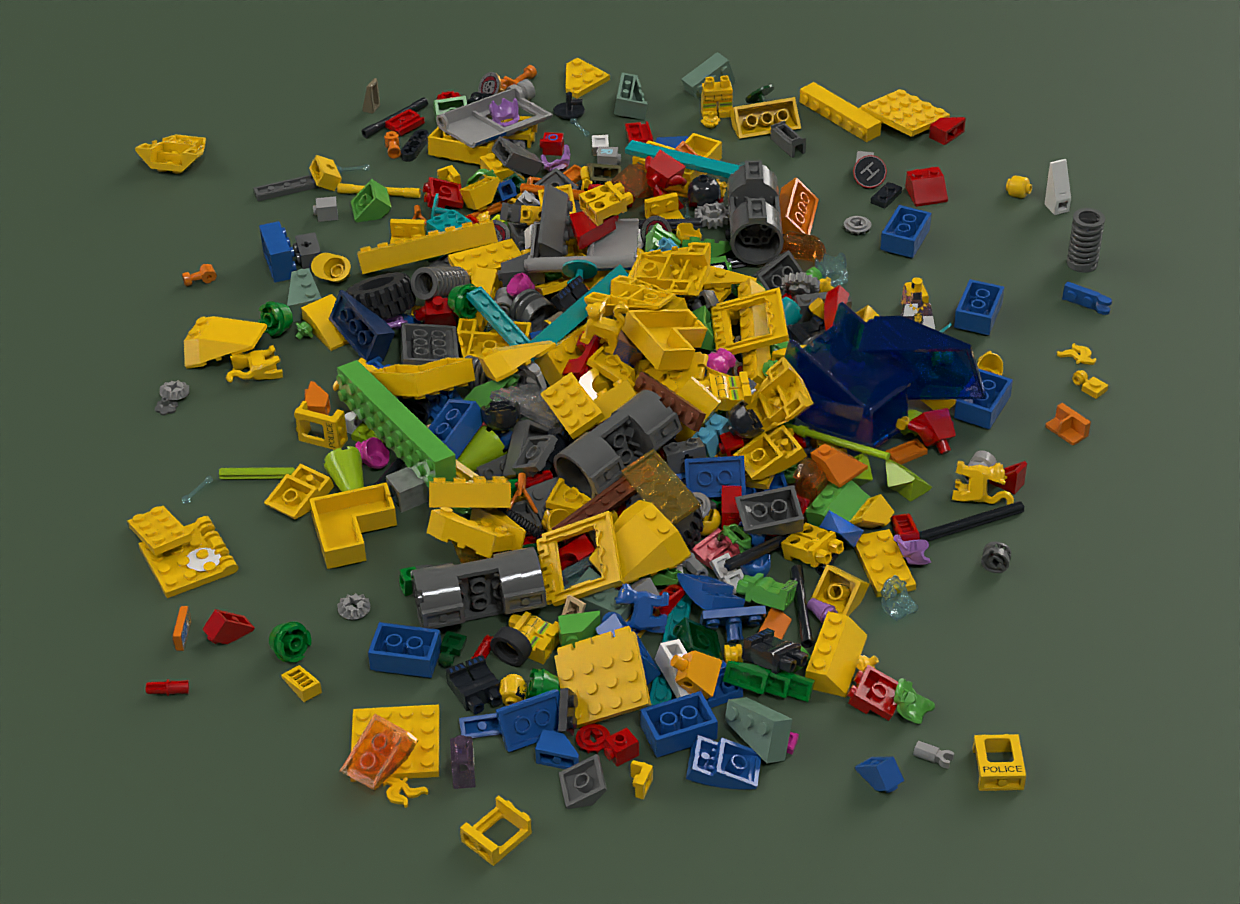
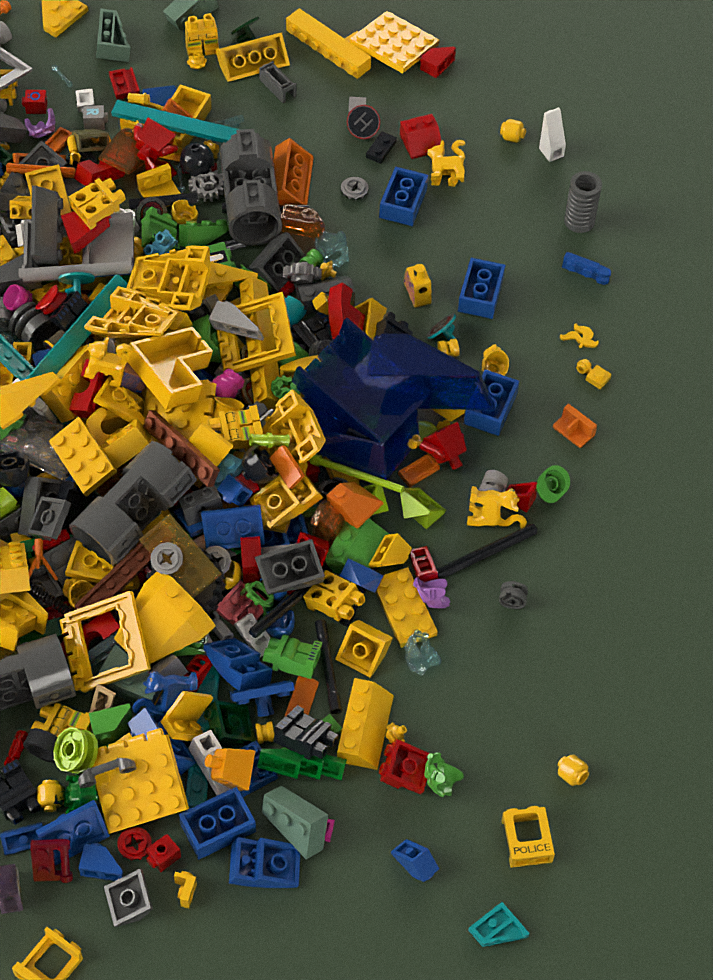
camera: 10 degrees left, 15 degrees up
black shield [553,92,585,119] -> none
plate [558,688,578,736] -> none
medium lavender cone [807,598,838,623] -> none
torso [899,292,935,333] -> none
light grey bar [913,741,954,769] -> none
none -> dark red plate [30,839,73,883]
none -> red piece [35,285,67,315]
none -> lime wheel [53,727,98,774]
none -> dark grey bar [78,758,137,788]
none -> yellow pin [128,93,150,106]
none -> light grey gear [151,542,183,575]
none -> yellow bracket [160,691,213,741]
none -> light grey slope [209,301,264,341]
none -> blue brick [217,474,253,507]
none -> lime pin [249,433,290,448]
none -> orange tile [269,446,305,489]
none -> yellow animal [427,140,465,187]
none -> teal wing [468,902,530,947]
none -> bright green piece [536,465,570,503]
none -> yellow head [558,755,589,786]

